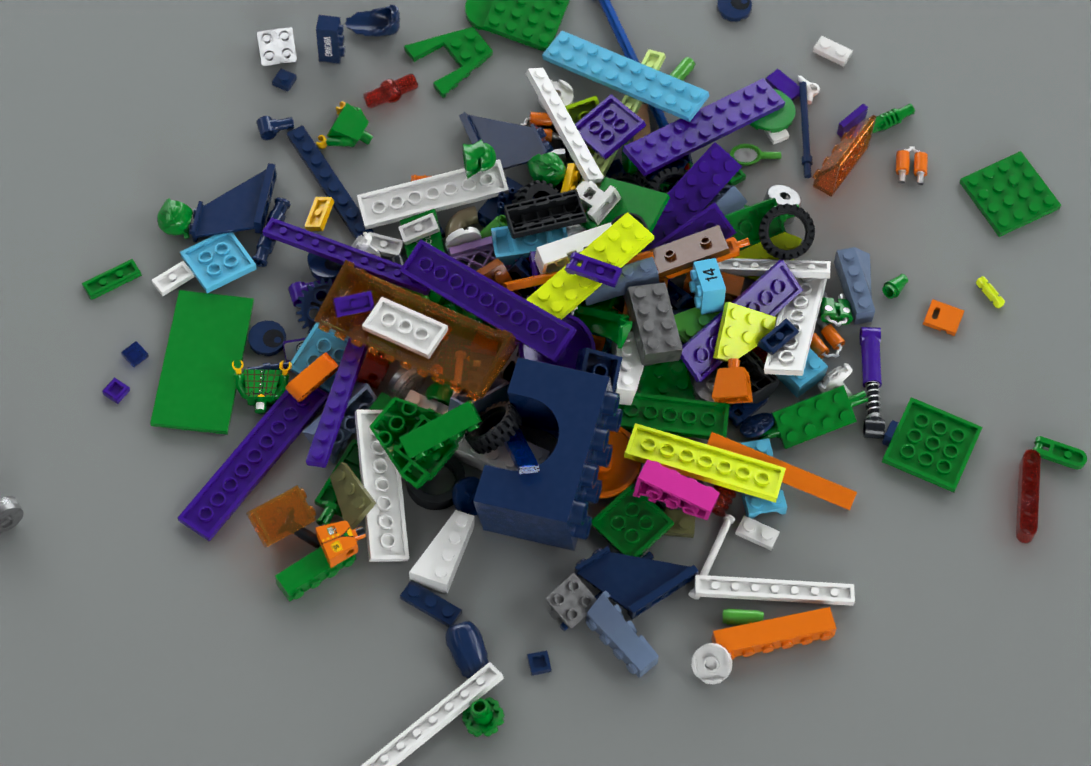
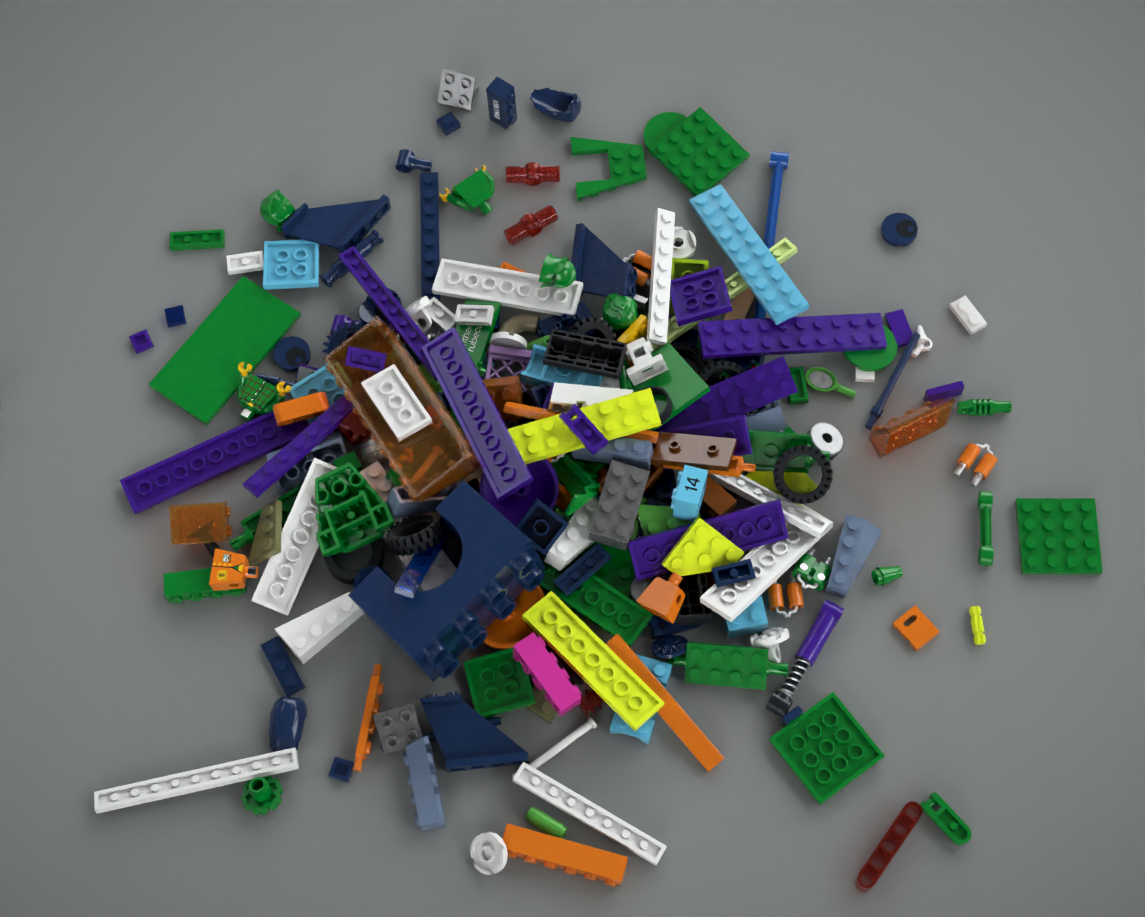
camera: 35 degrees right, 5 degrees up
yellow plate [304,197,334,231] -> none
green brick [399,400,482,460] -> none
bright green piece [670,57,695,81] -> none
white plate [735,515,780,551] -> none
none -> orange plate [353,664,384,772]
none -> clear red piece [504,205,558,245]
none -> dark blue plate [553,543,611,597]
none -> green piece [978,491,994,566]

